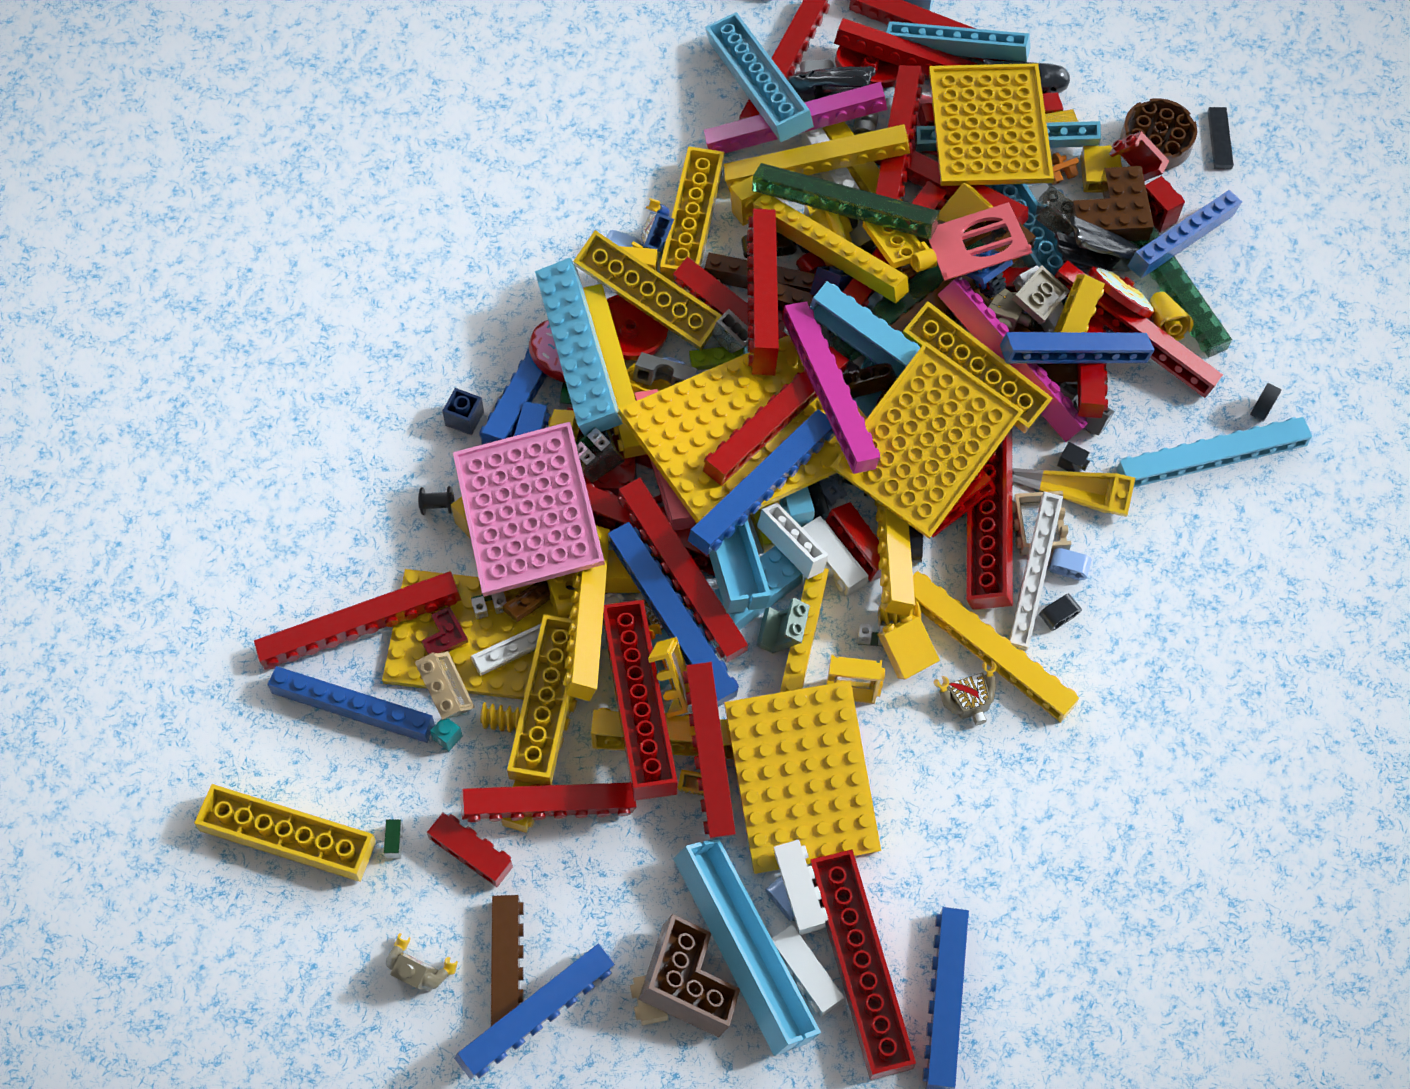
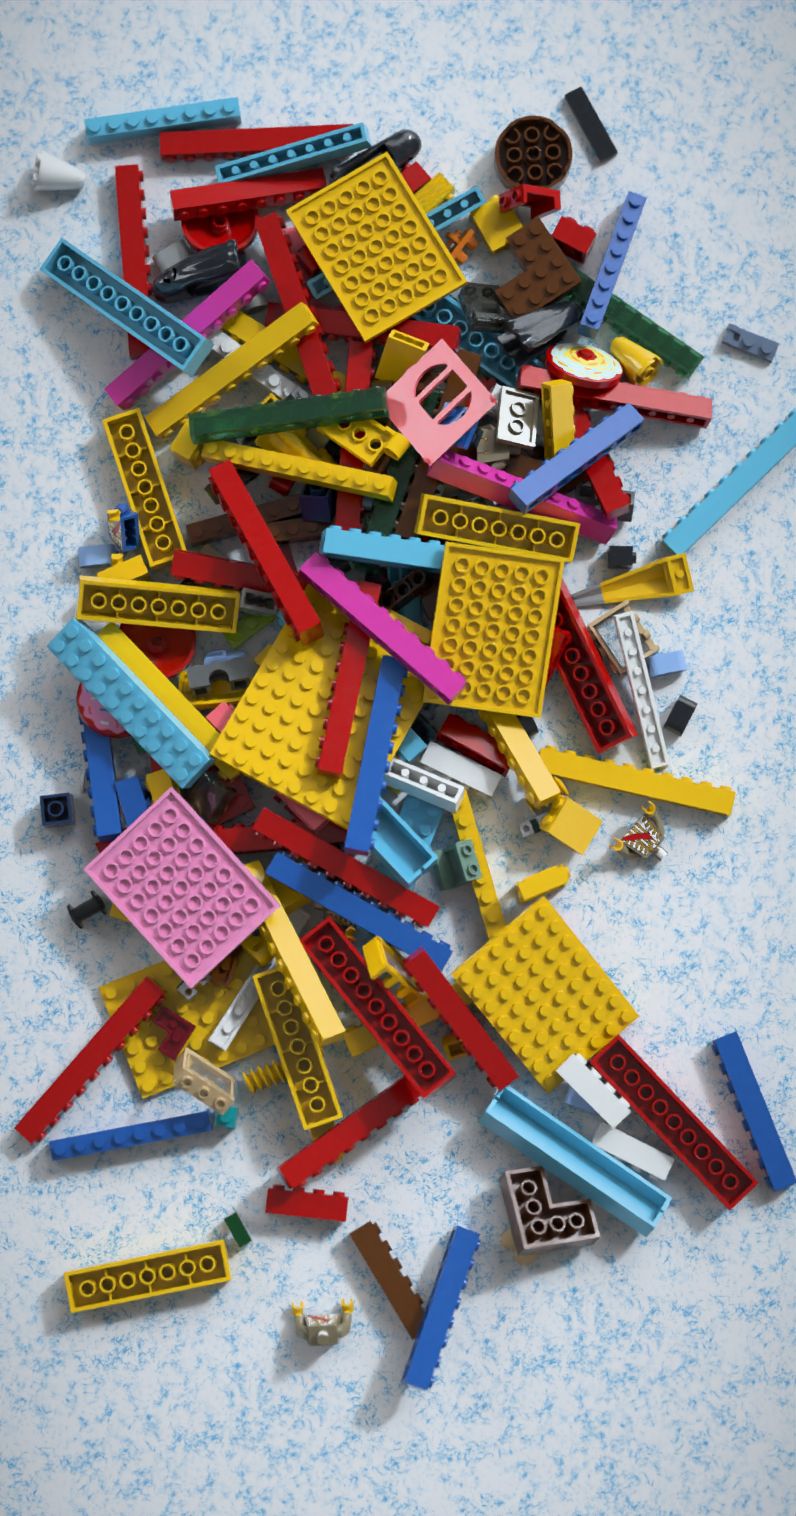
camera: 25 degrees left, 20 degrees up
flat silver piece [576,427,610,465] -> none
black tyre [1250,383,1282,422] -> none
none -> sand blue plate [721,324,779,363]

